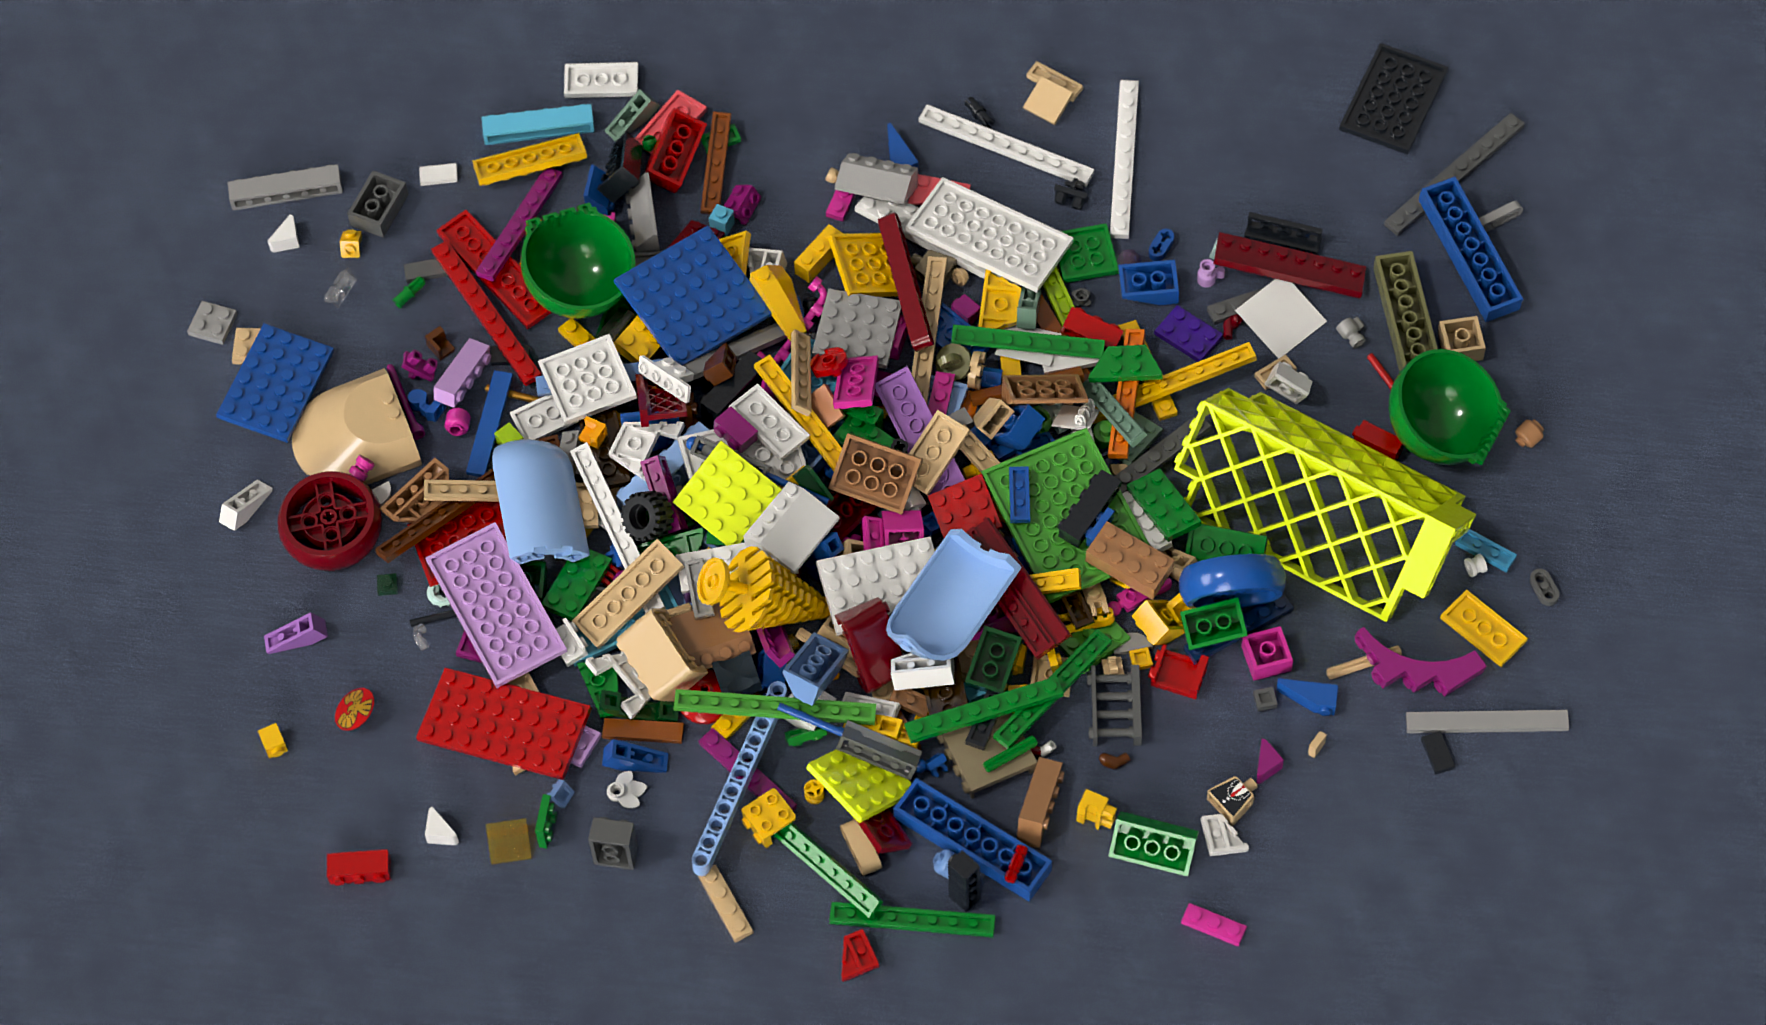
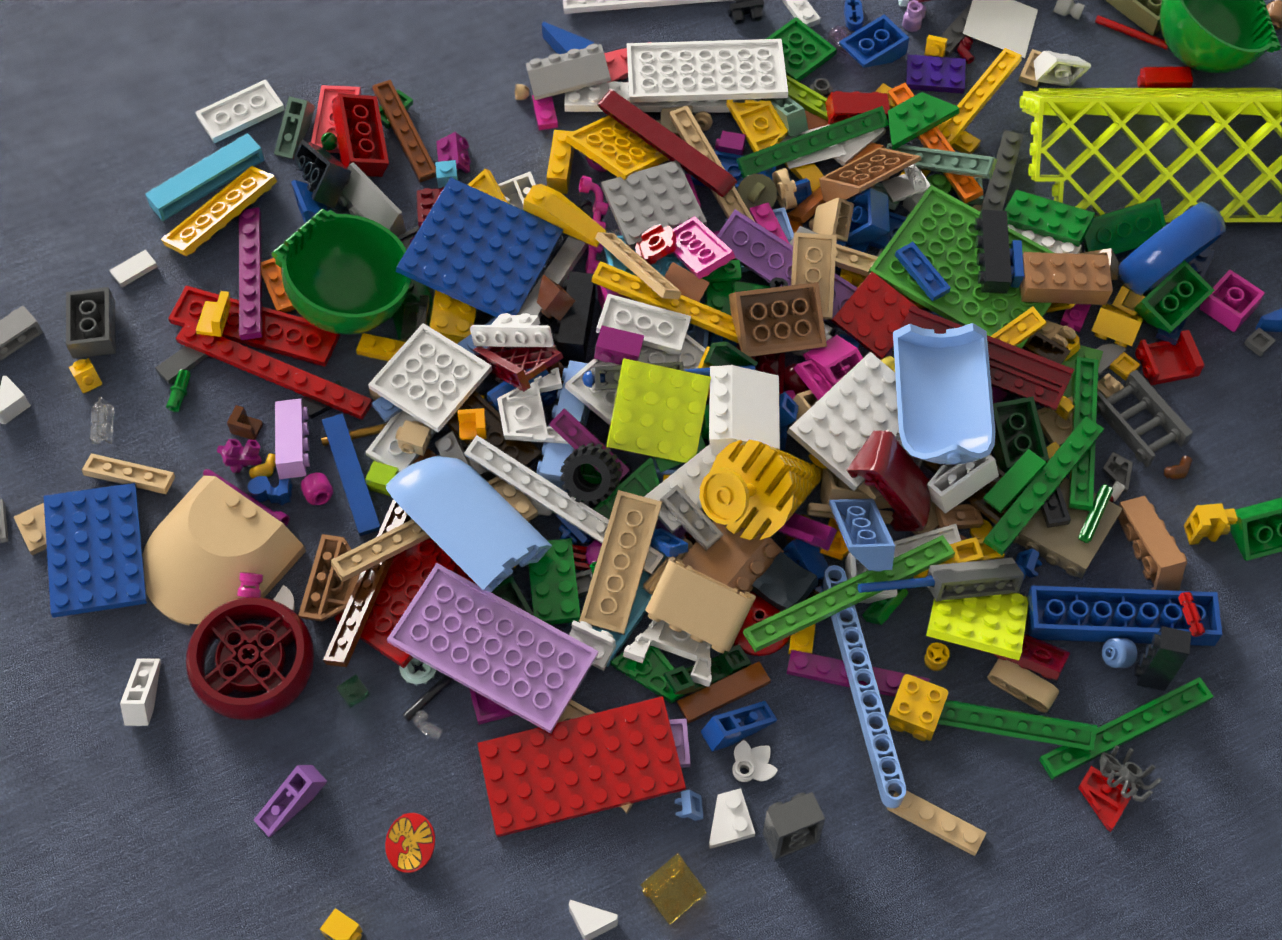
camera: 35 degrees left, 0 degrees up
green plate [535,794,557,849] -> none
none -> tan plate [82,453,175,494]
none -> yellow panel [196,291,231,337]
none -> yellow arm [249,454,276,479]
none -> tan brick [395,420,431,456]
none -> blue plate [650,528,688,557]
none -> white wing [709,788,755,849]
none -> yellow plate [924,35,948,57]
none -> green tile [983,449,1046,514]
none -> dark grey animal [1099,745,1162,802]
none -> dark grey piece [1102,452,1133,493]

